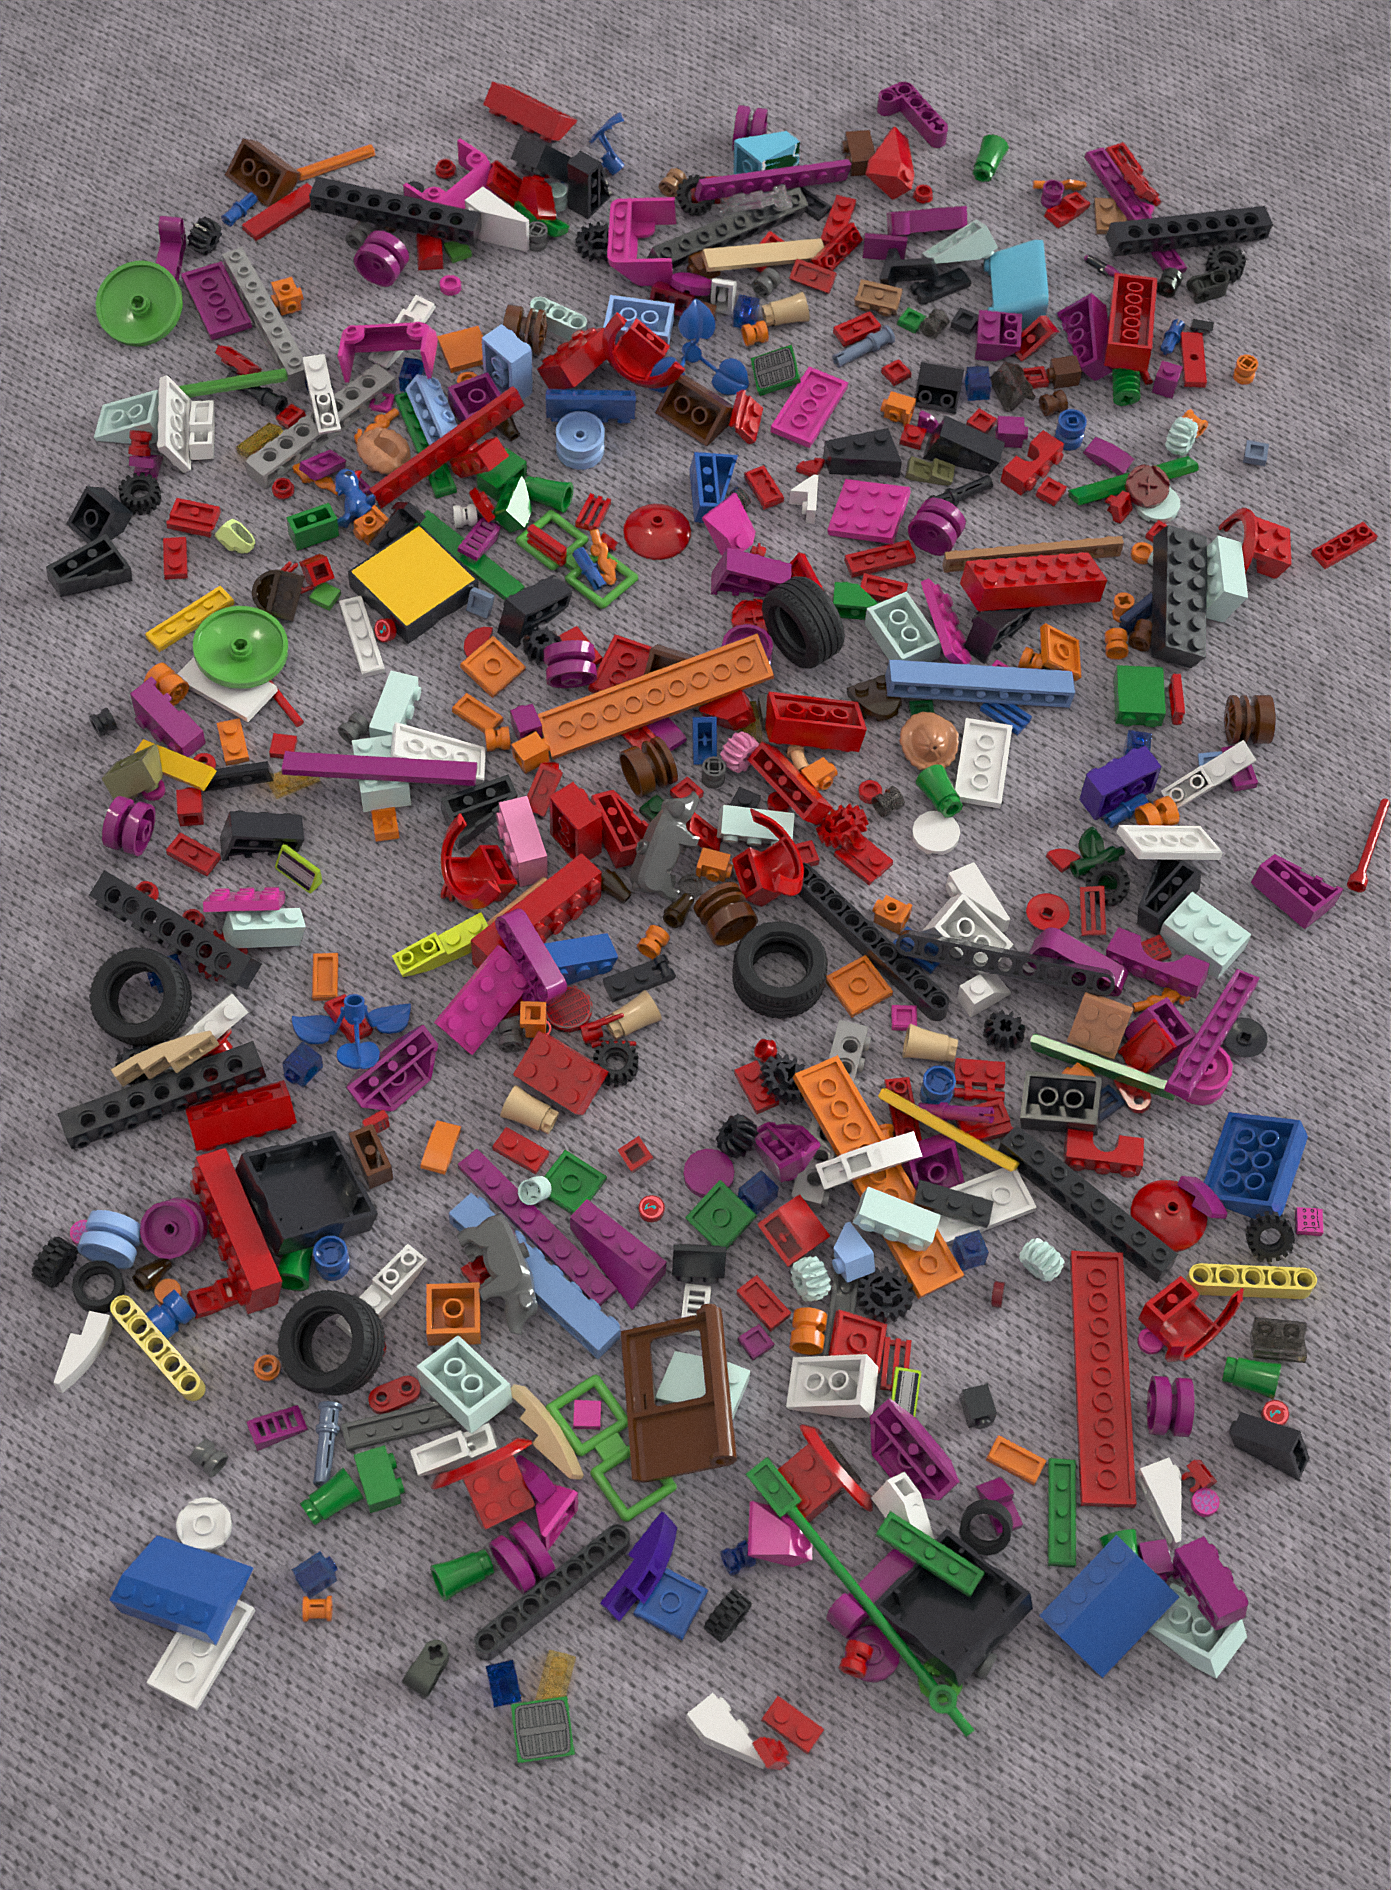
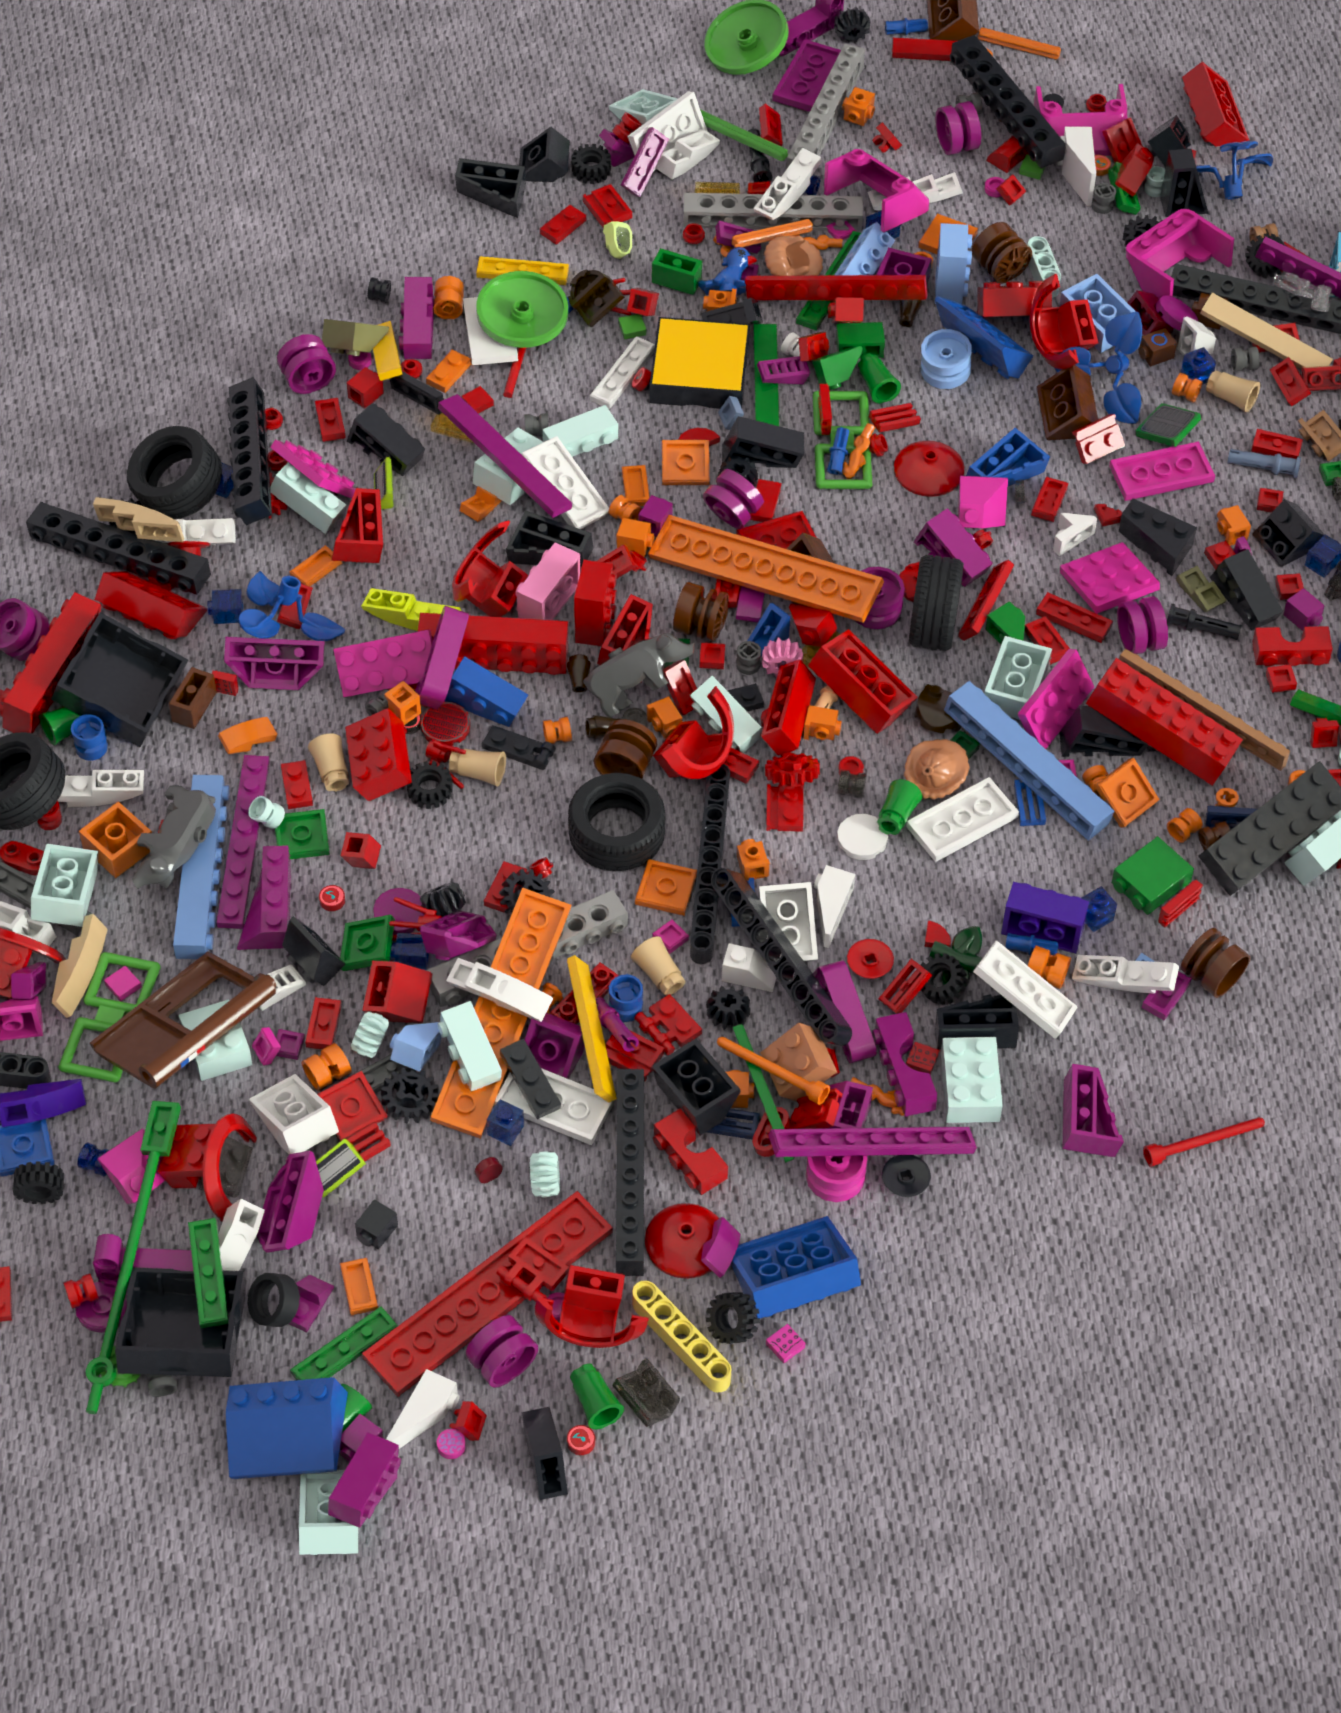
camera: 50 degrees right, 5 degrees down
none -> dark pink tile [252,1027,281,1066]
none -> red wedge [331,488,383,563]
none -> red plant [389,897,442,941]
none -> red plate [496,1237,569,1302]
none -> tile [621,127,669,197]
none -> orange piece [717,1037,830,1105]
none -> orange axle [731,219,813,248]
none -> red tile [872,122,902,153]
none -> red tile [996,174,1026,205]

